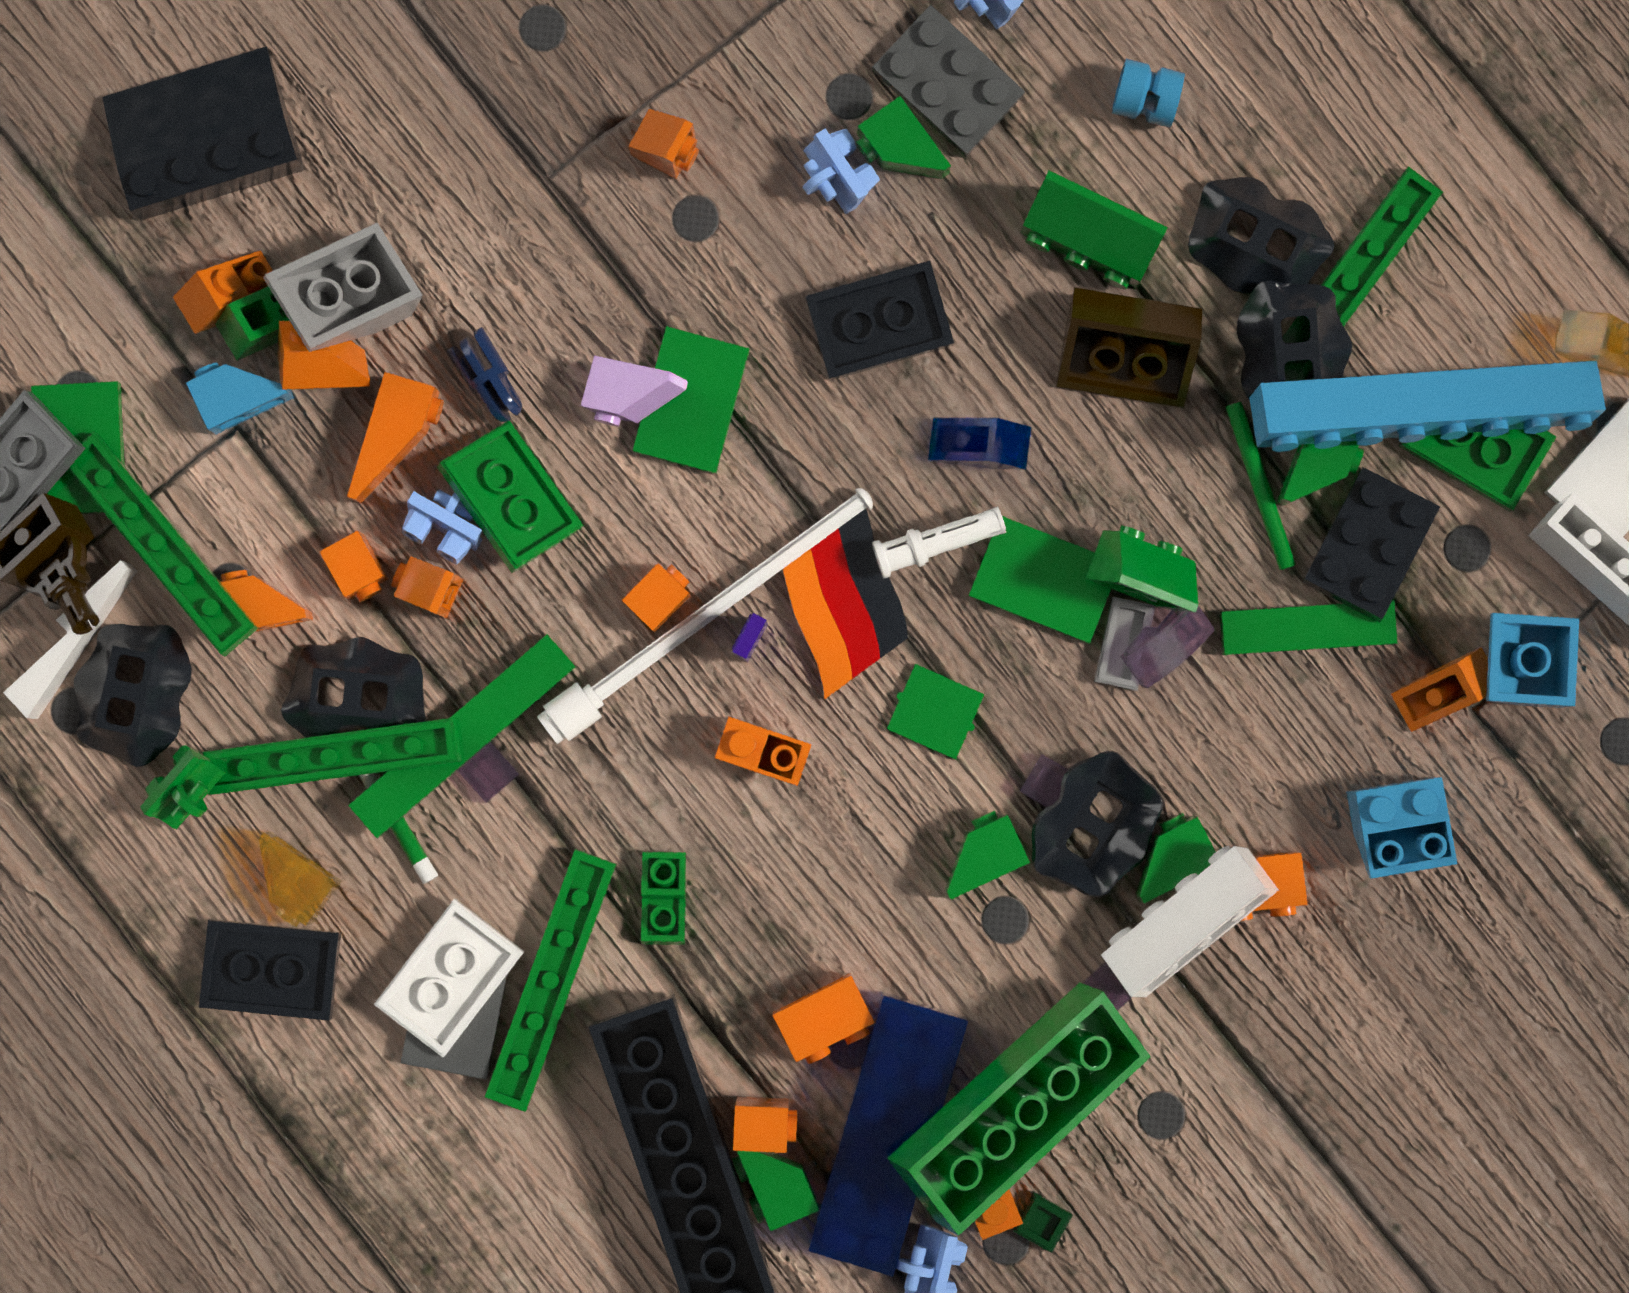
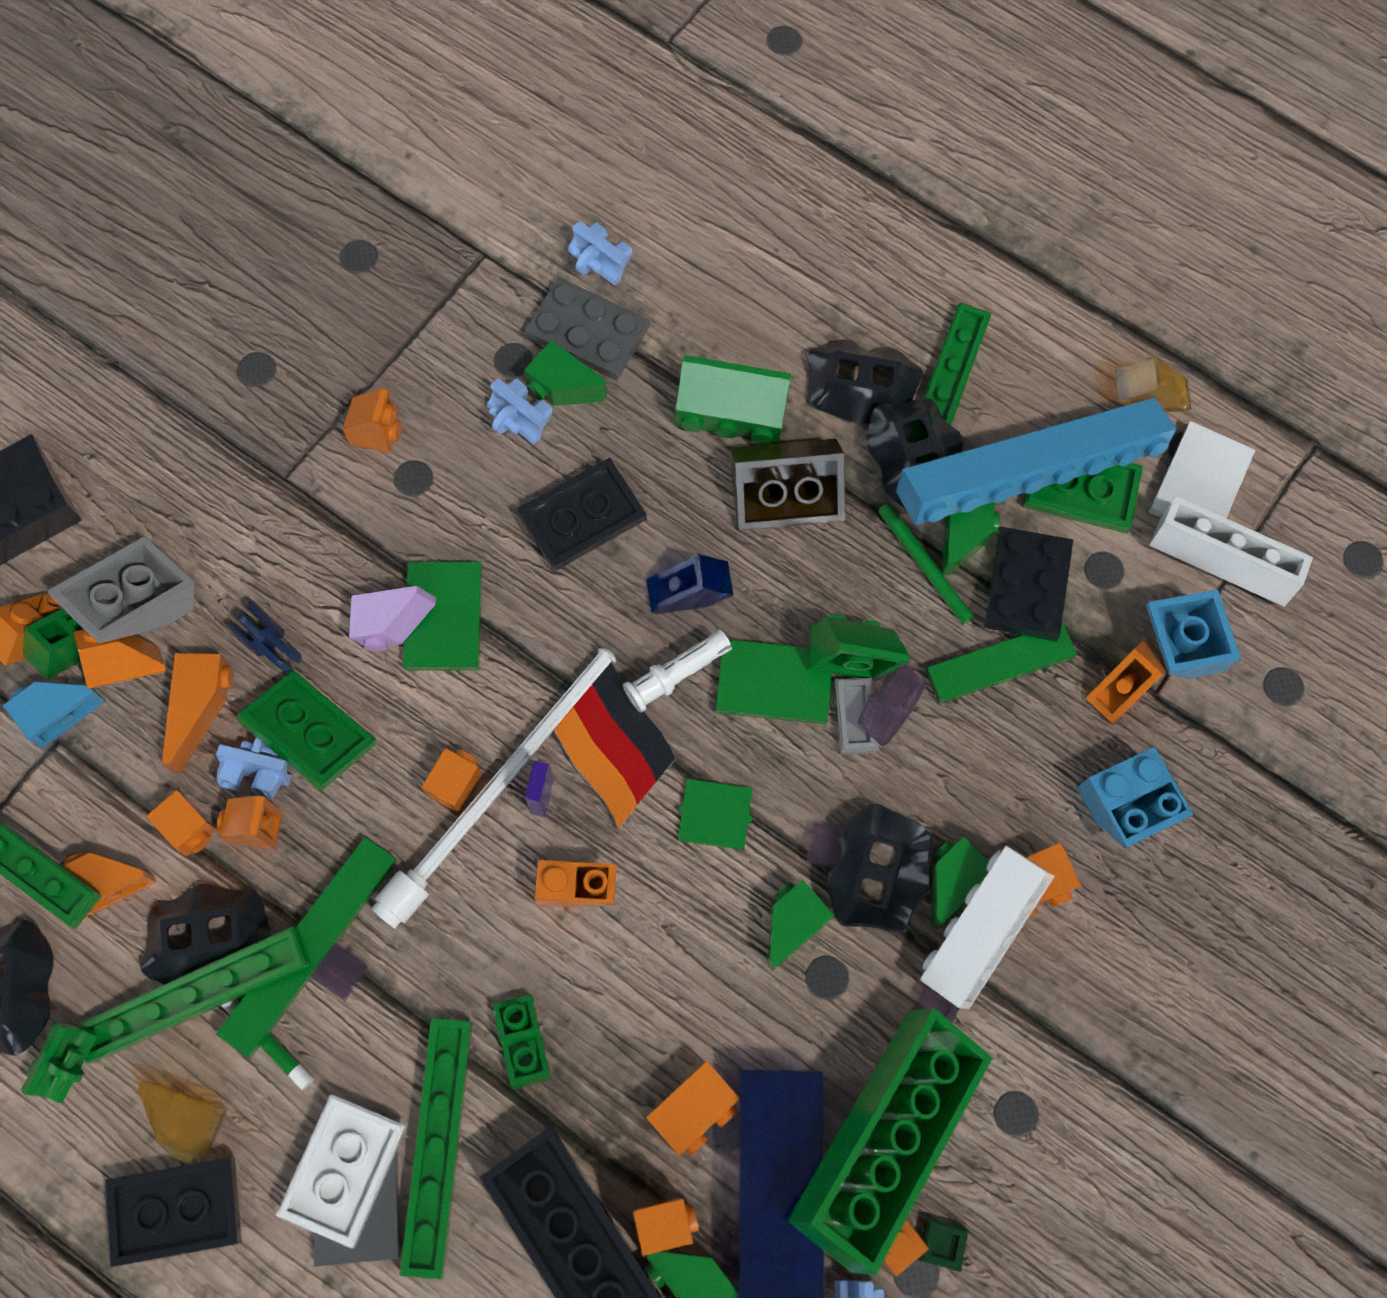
camera: 15 degrees left, 15 degrees down
dark azure wheel [1112,58,1185,128] -> none

